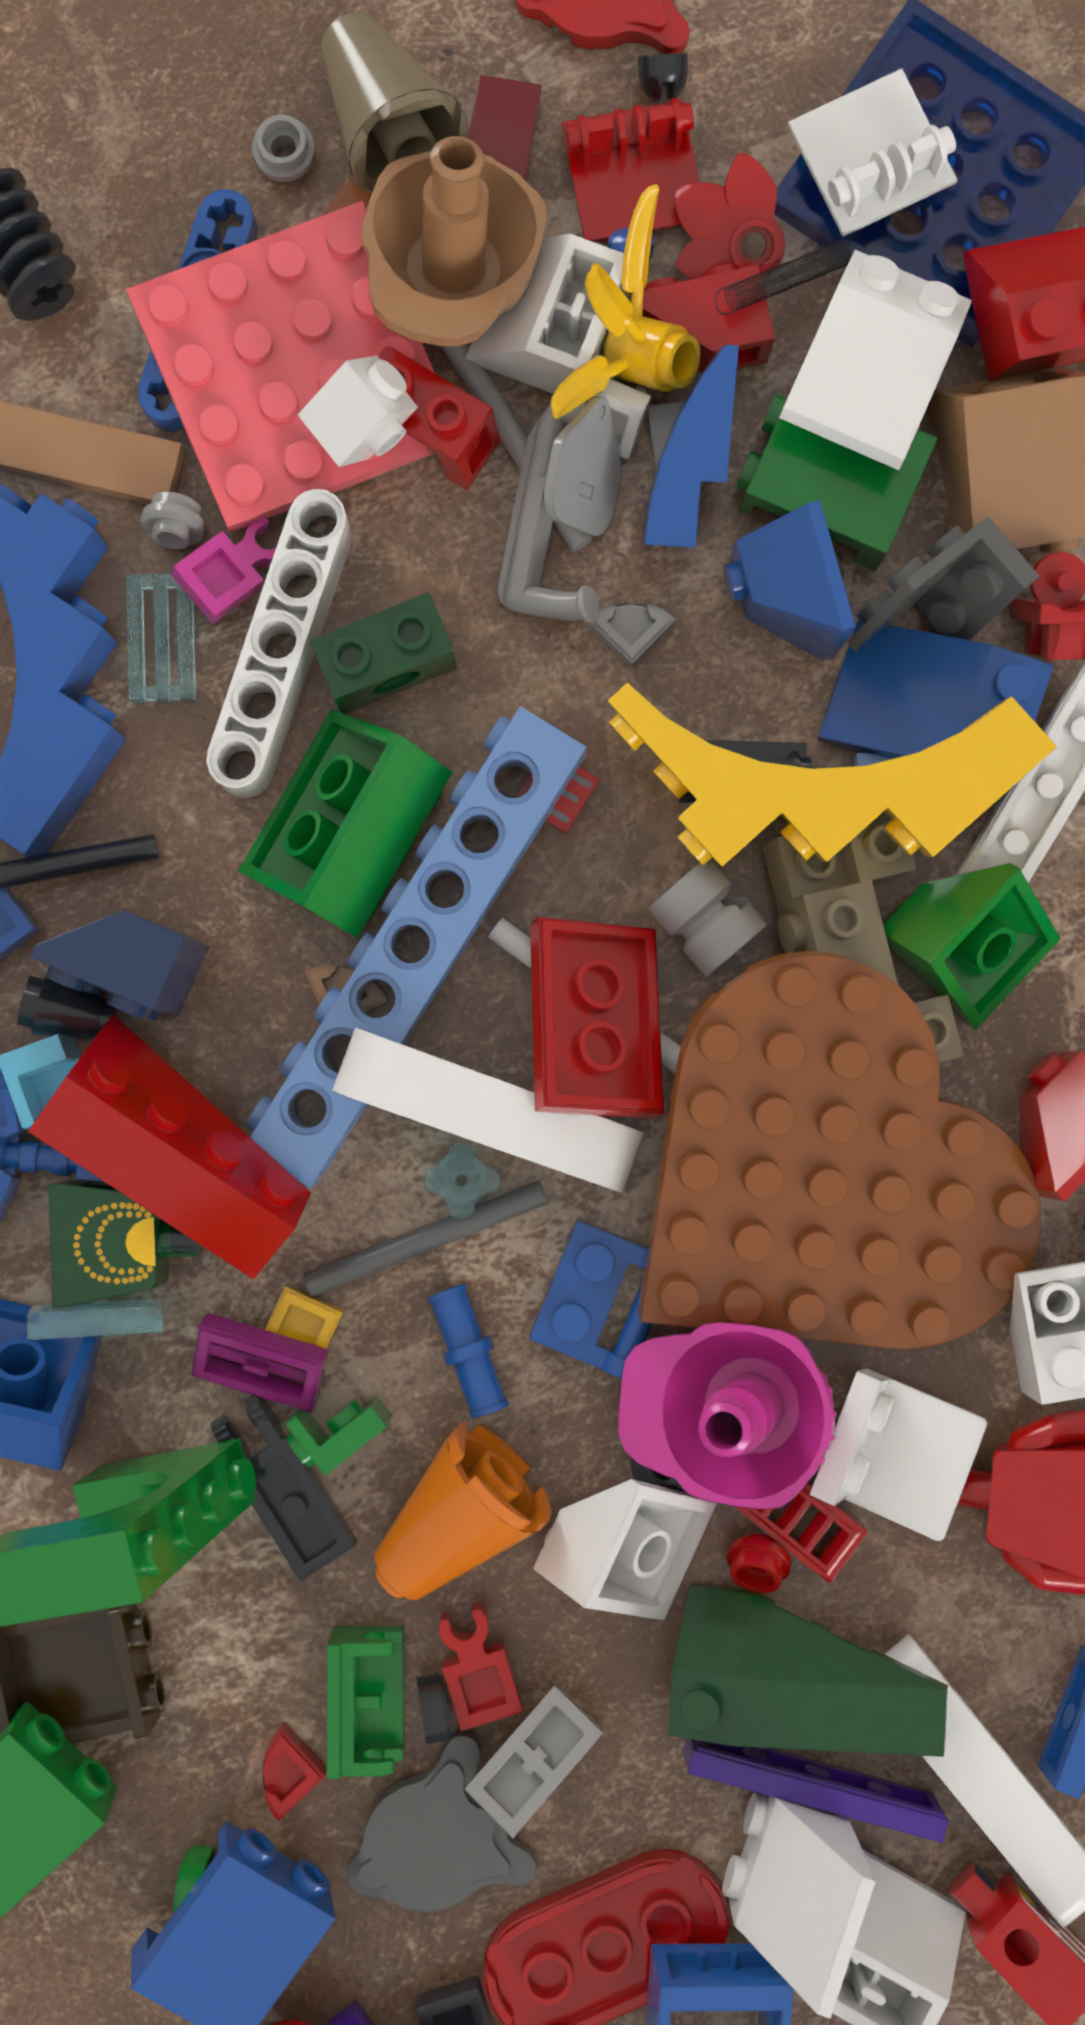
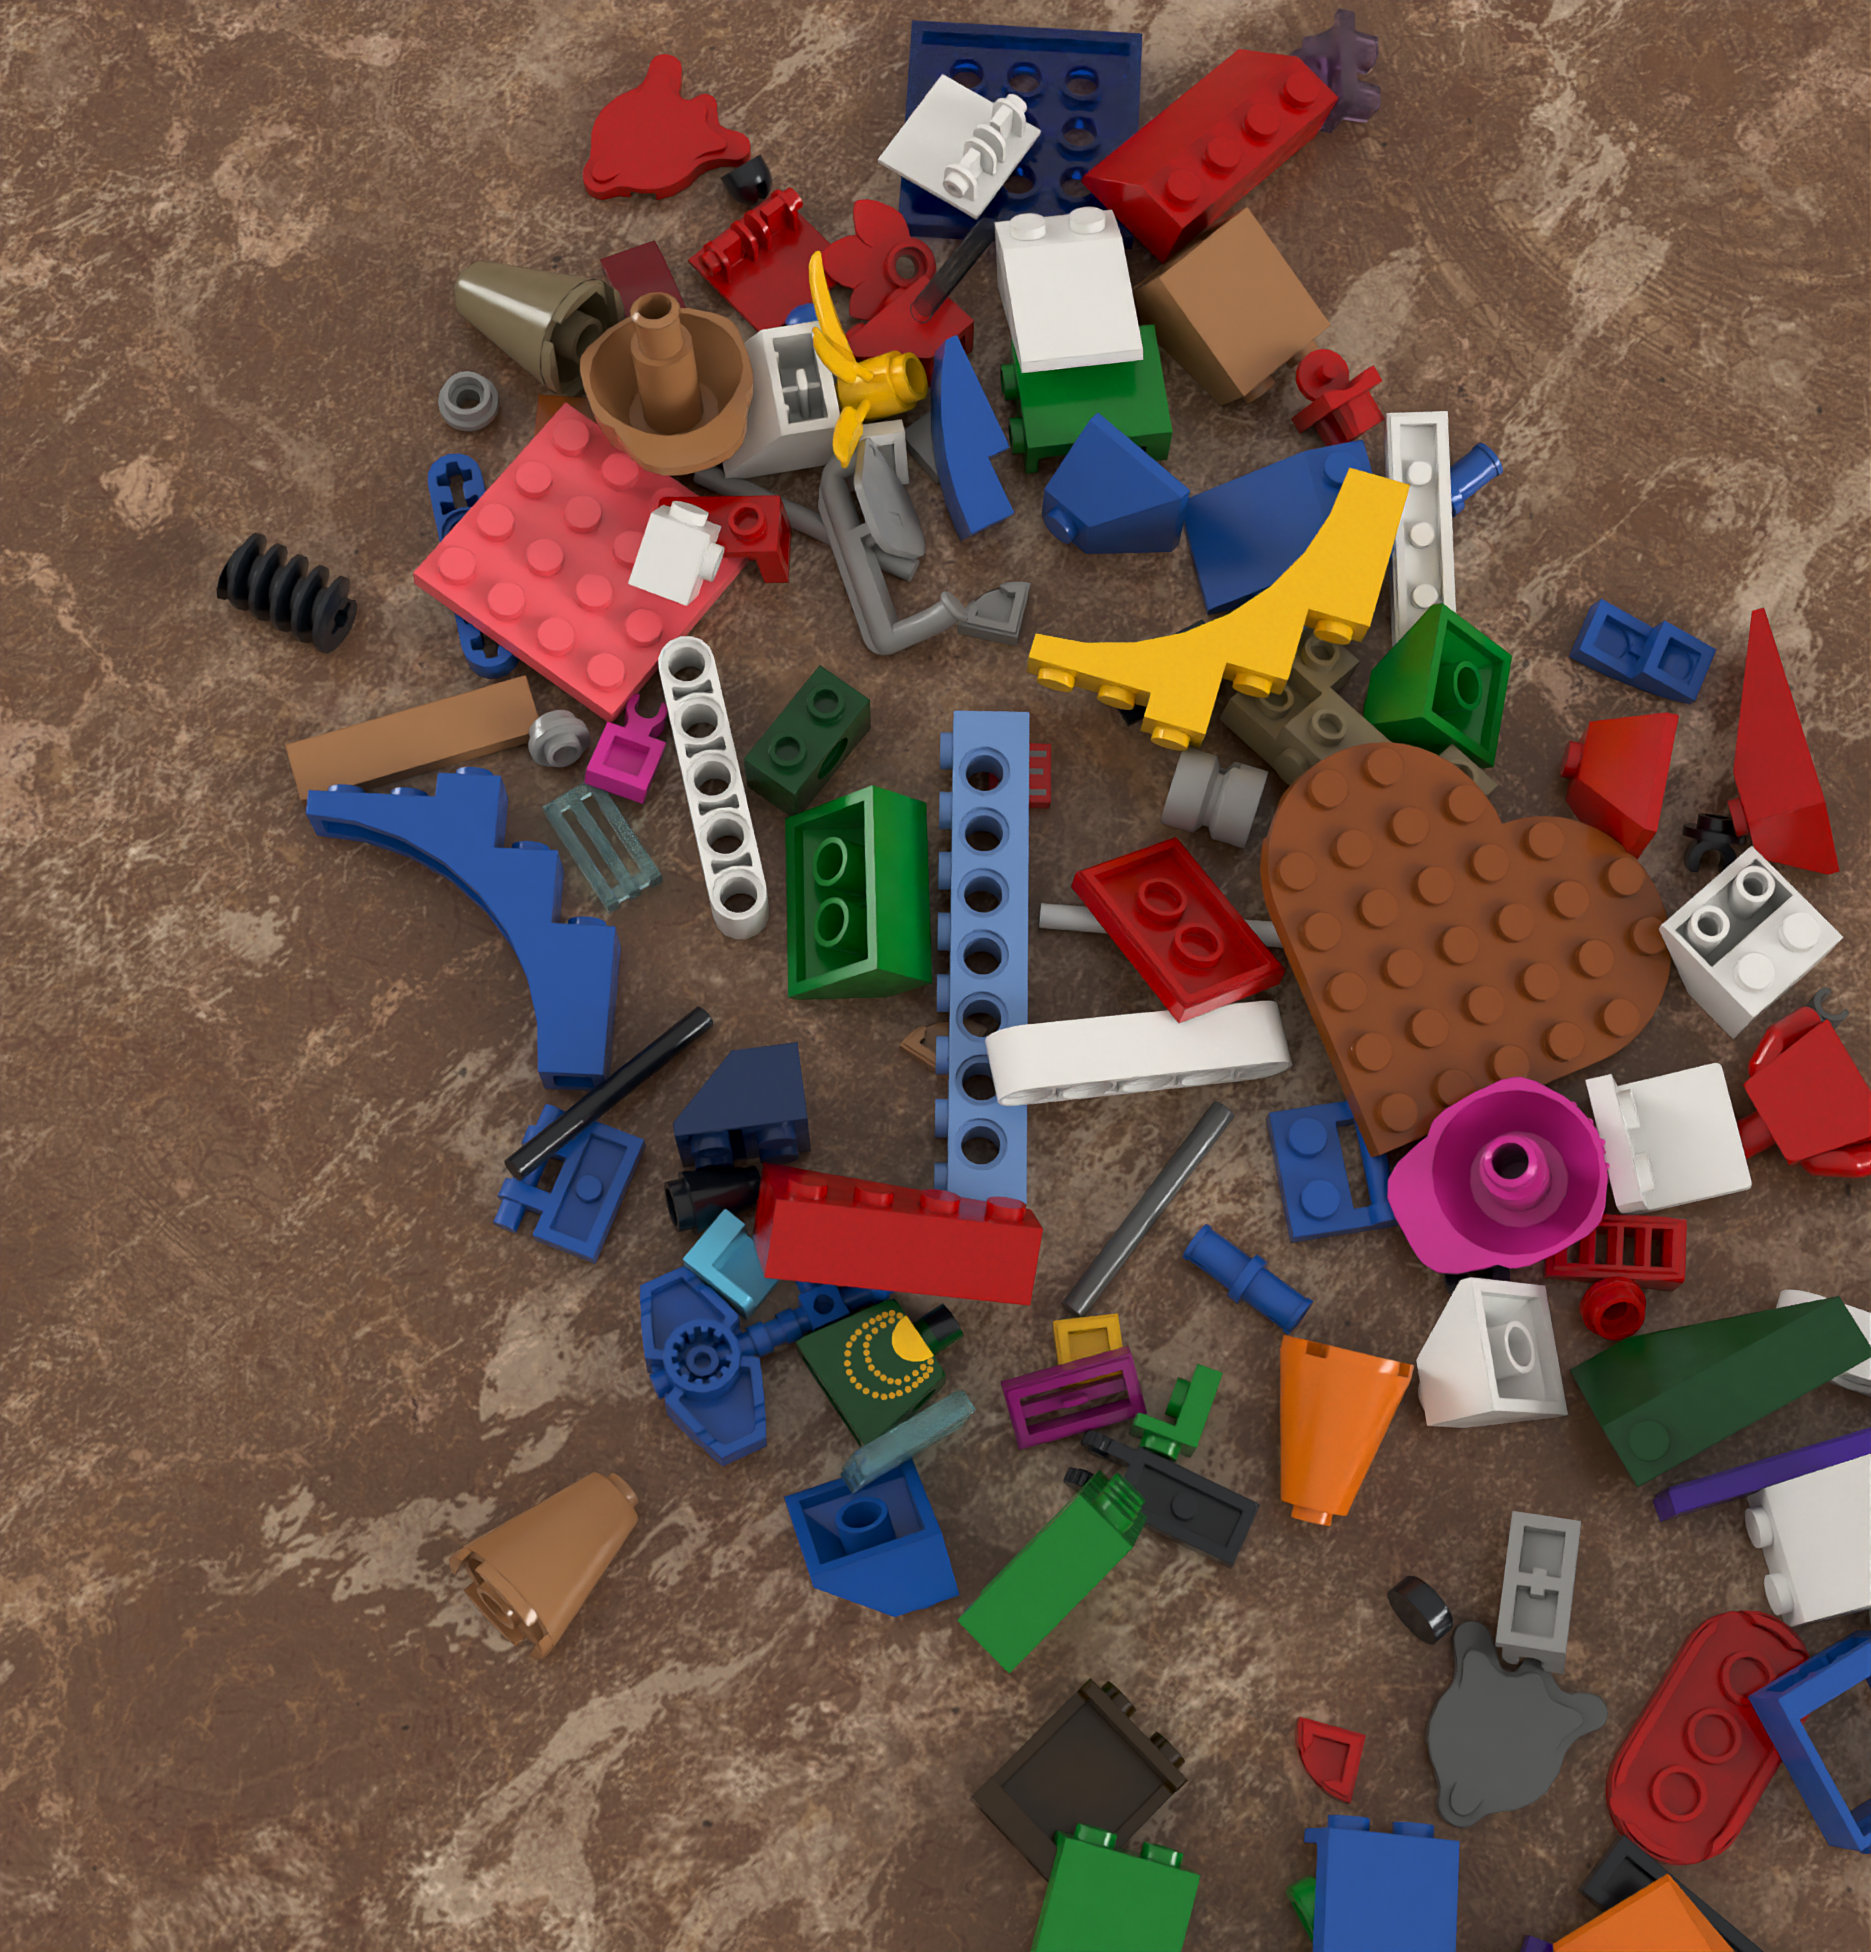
camera: 30 degrees left, 15 degrees down
green hinge [327,1626,404,1779] -> none
clear light blue plate [424,1143,500,1219] -> none
red plate [439,1602,523,1731] -> none
dark grey bracket [847,517,1039,652] -> none

